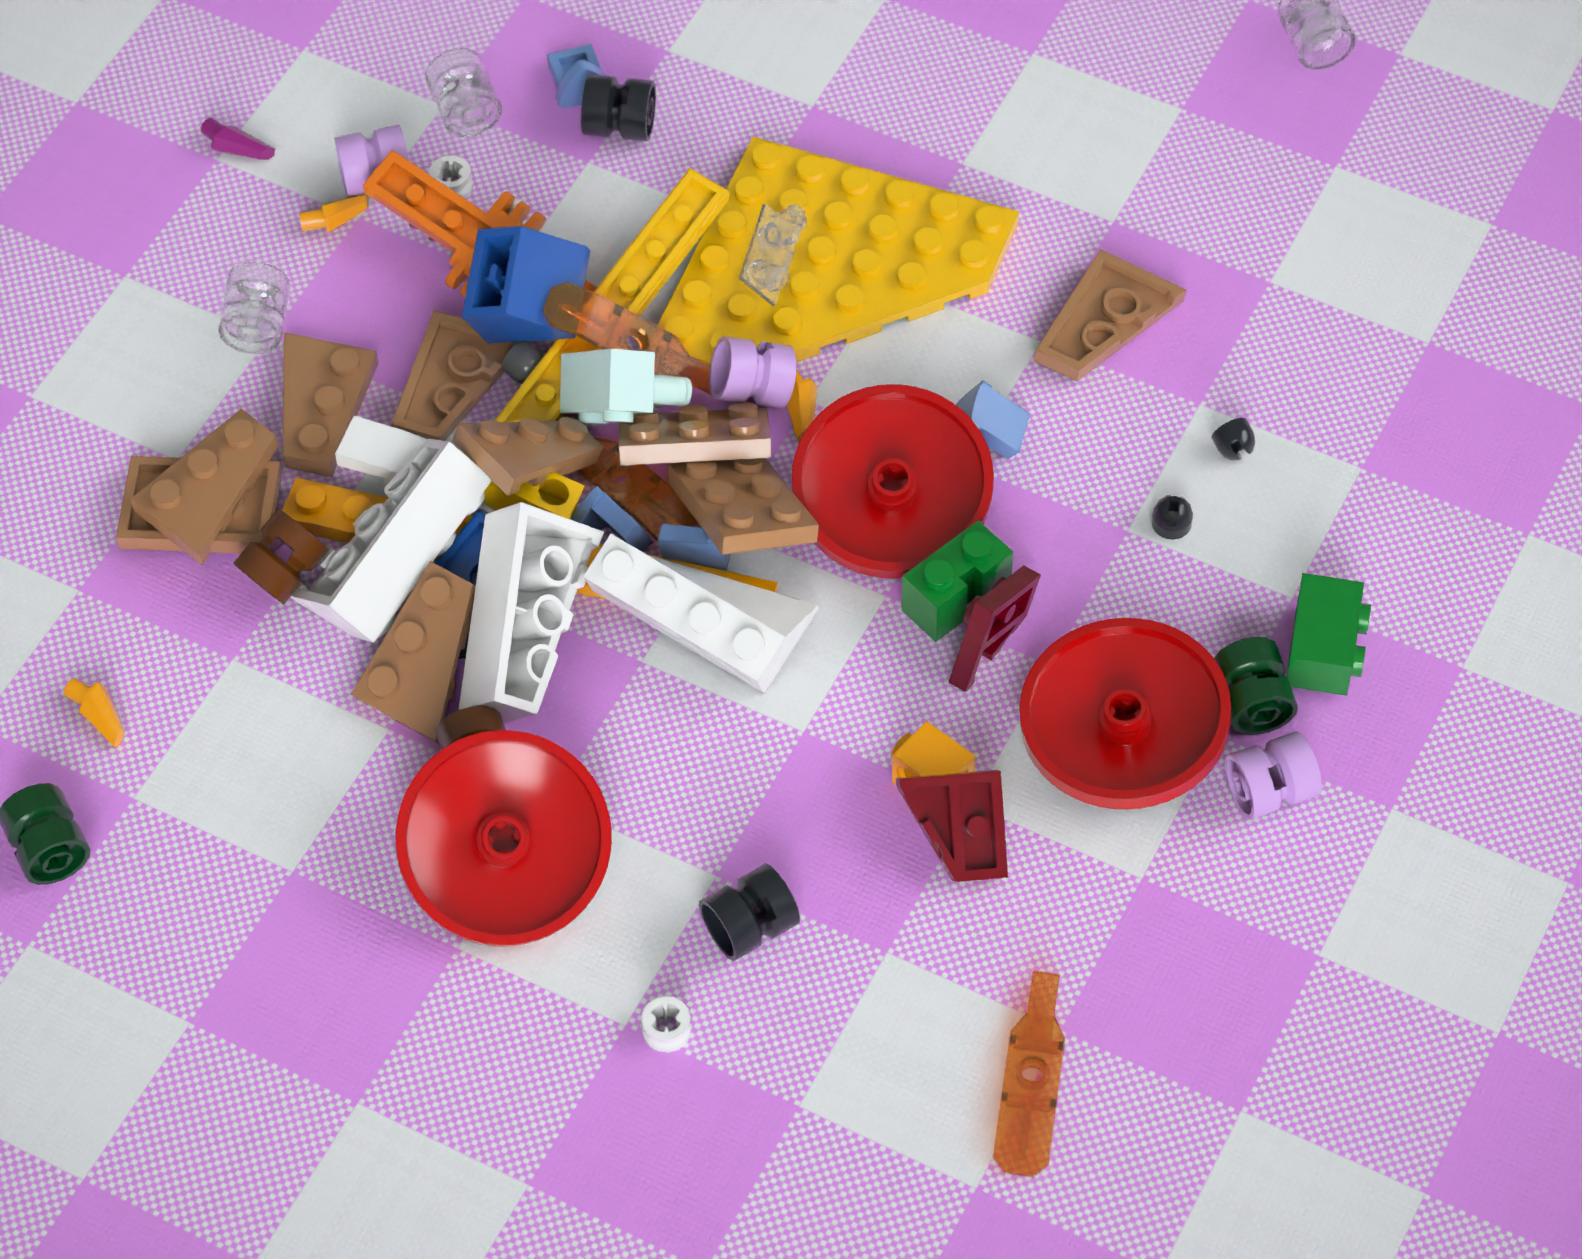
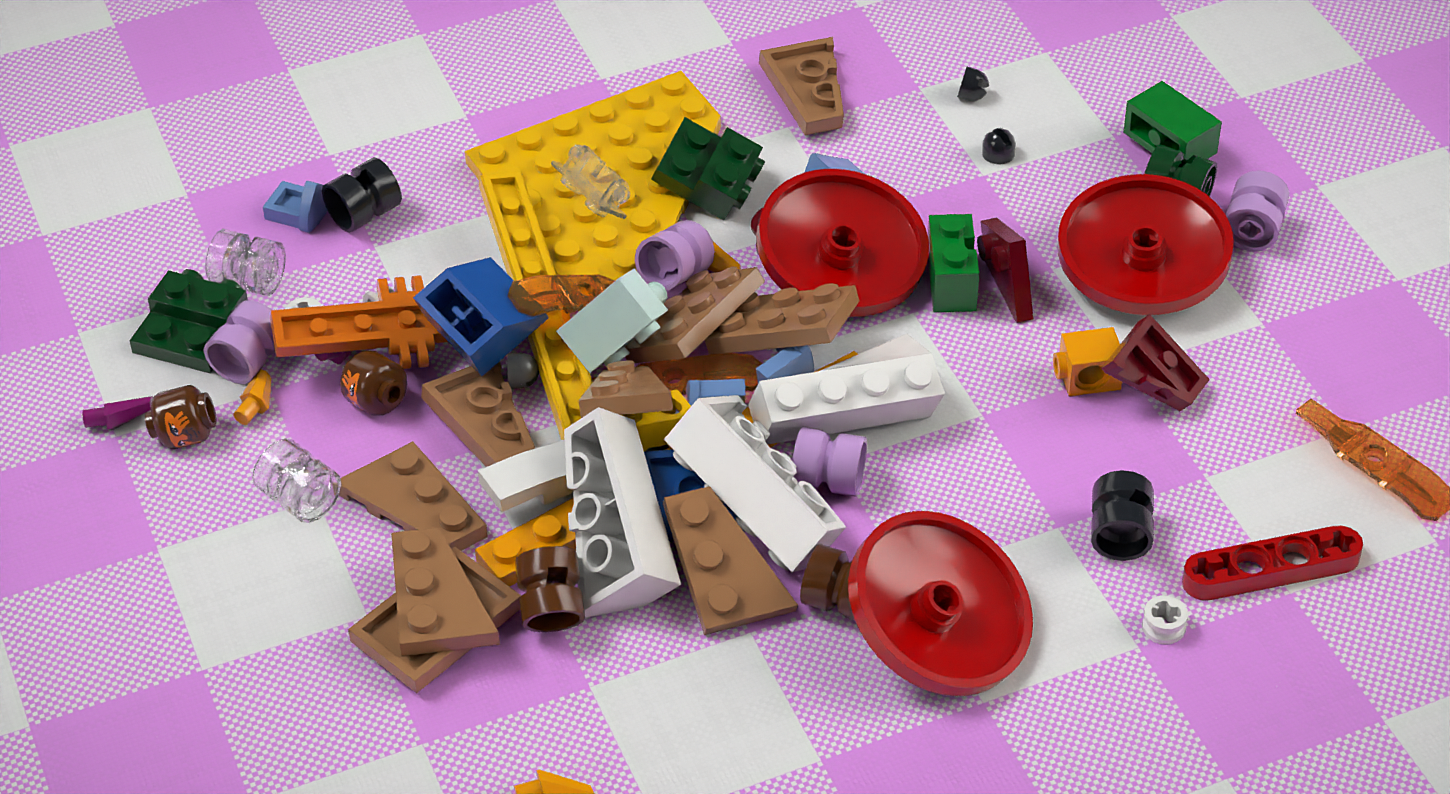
camera: 50 degrees left, 10 degrees down
none -> dark green plate [129,269,248,374]
none -> reddish brown head [145,385,217,449]
none -> reddish brown head [340,351,408,416]
none -> dark green plate [651,117,765,220]
none -> lavender wheel [793,427,867,497]
none -> red beam [1182,525,1363,601]

